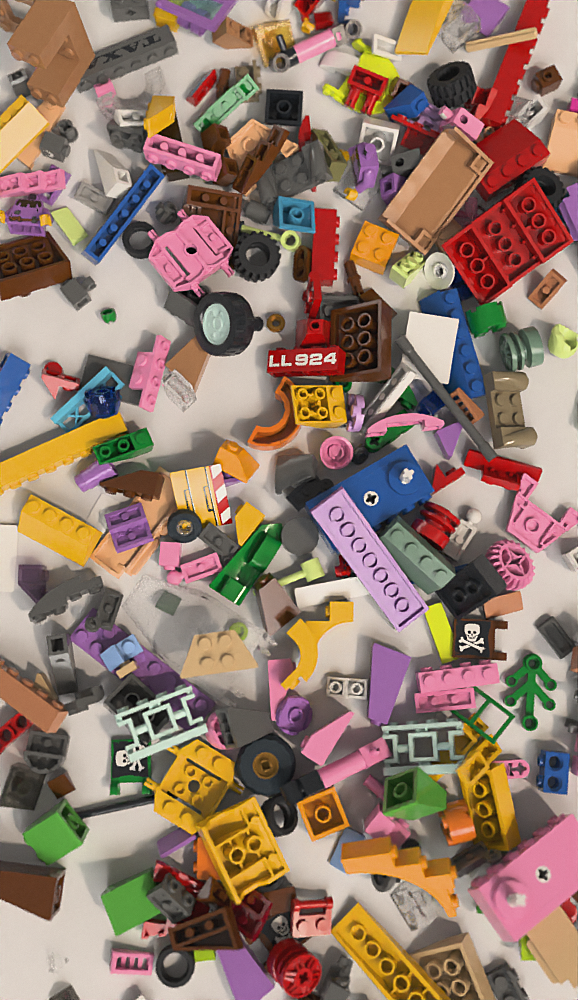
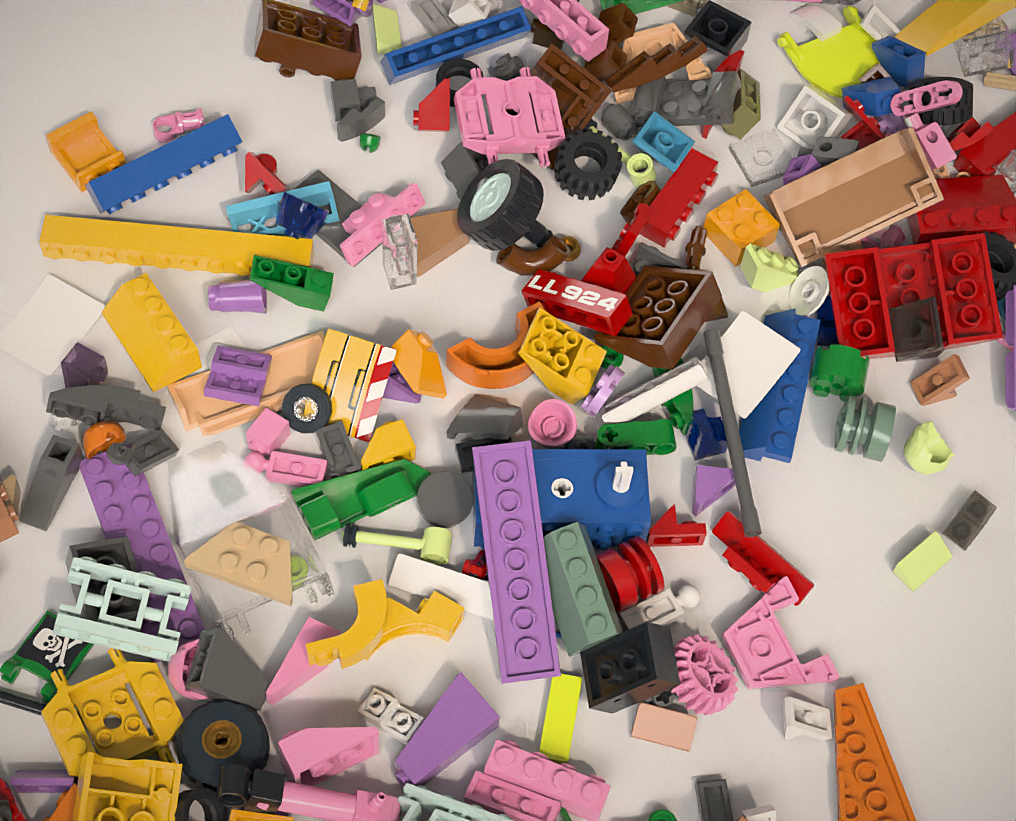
camera: 25 degrees right, 20 degrees down
dark grey slope [63,685,104,716] -> none
reddish brown slope [100,470,165,502] -> none
light blue slope [100,634,144,672] -> none
tan plate [116,660,140,679] -> none
slope [254,572,301,637] -> none
medium lavender tile [275,695,313,735] -> none
medium lavender torso [339,142,379,201] -> none
red brick [344,65,388,116] -> none
bright pink slope [365,413,444,438] -> none
nougat slope [449,388,485,424] -> none
flag [452,618,508,661] -> none
dark tan piece [483,371,538,449] -> none
none -> orange hair [82,421,126,460]
none -> dark grey slope [337,97,385,142]
none -> slope [413,79,450,132]
none -> reddish brown cylinder [496,236,571,276]
none -> blue slope [872,35,926,87]
none -> clear smoke slope [888,297,944,362]
none -> bright pink beam [891,80,962,116]

